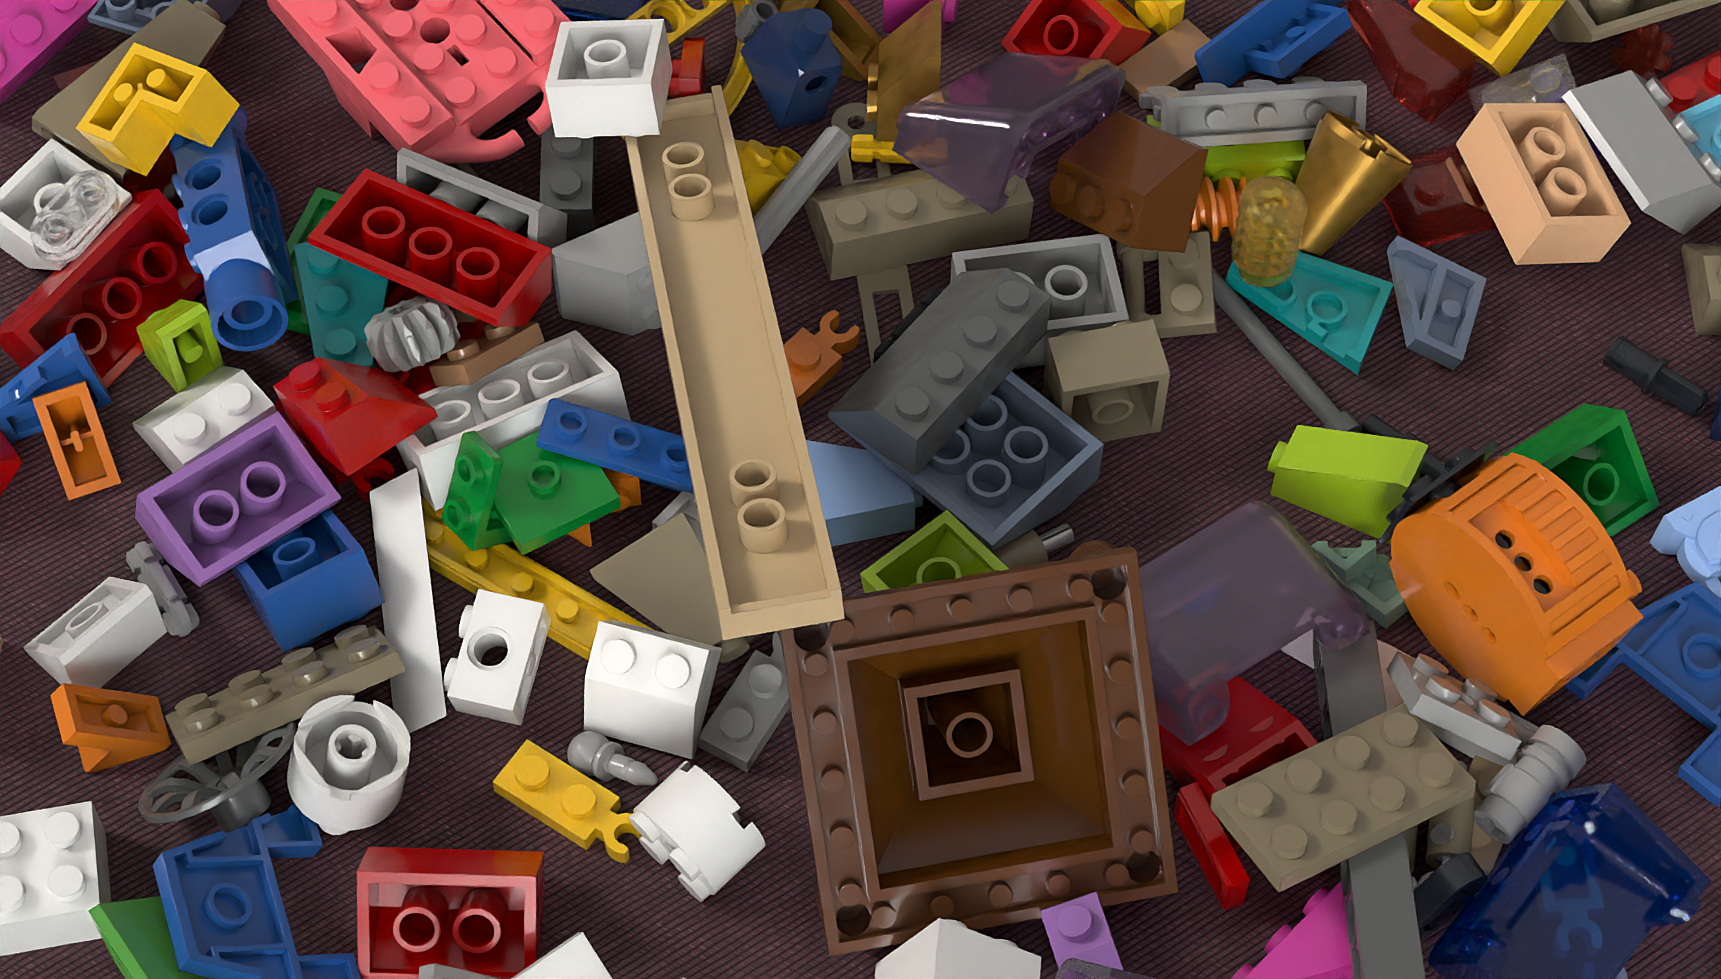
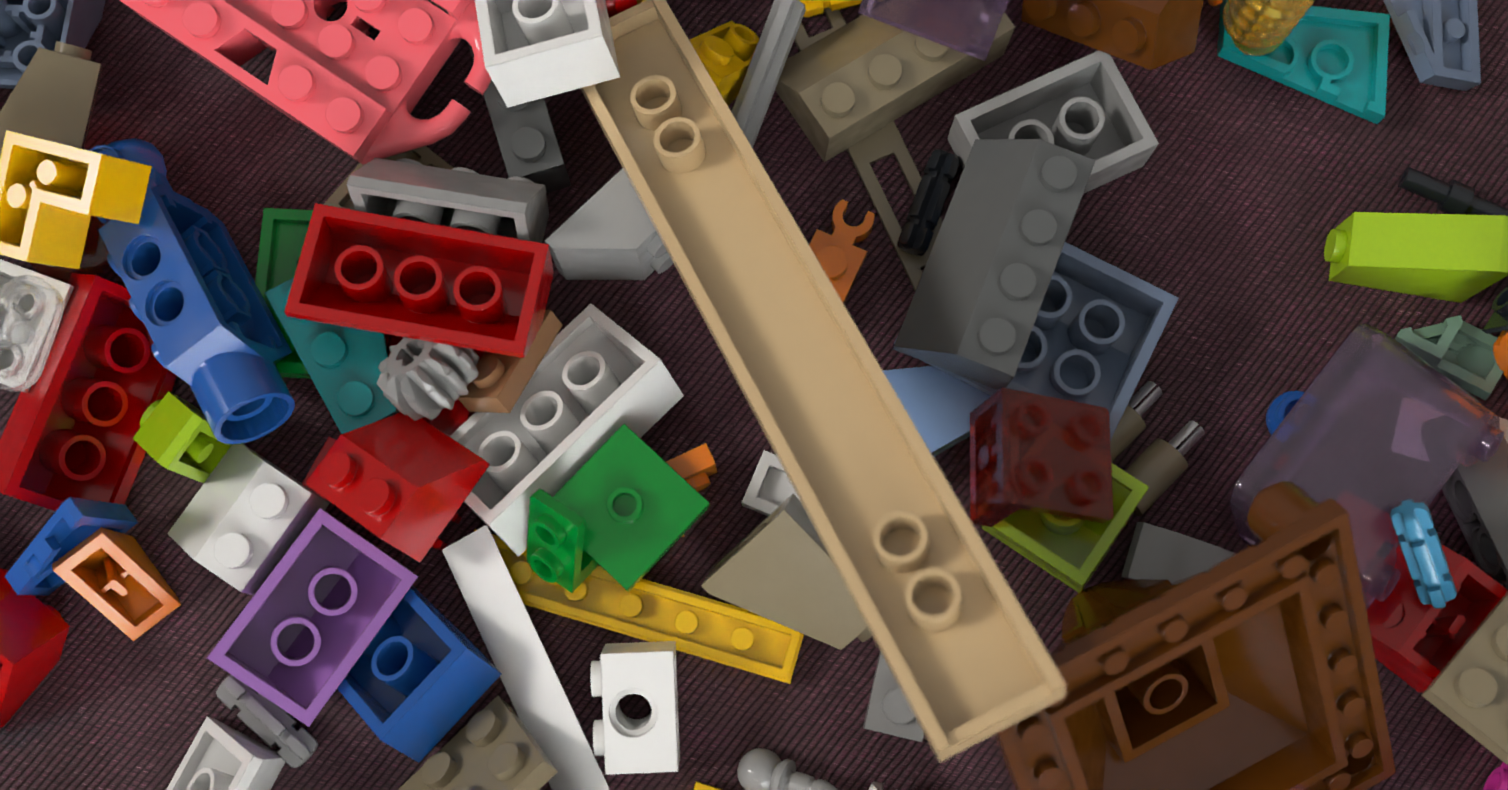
camera: 15 degrees left, 20 degrees up
blue bracket [536,398,694,494] -> none
white slope [584,620,722,759] -> none
dark tan brick [1042,319,1170,442] -> none
dark tan plate [1116,231,1217,338] -> none
red tile [1173,781,1250,911] -> none
dark grey bar [1213,268,1362,433] -> none
none -> clear red bracket [970,387,1113,527]
none -> dark azure axle [1390,499,1457,609]

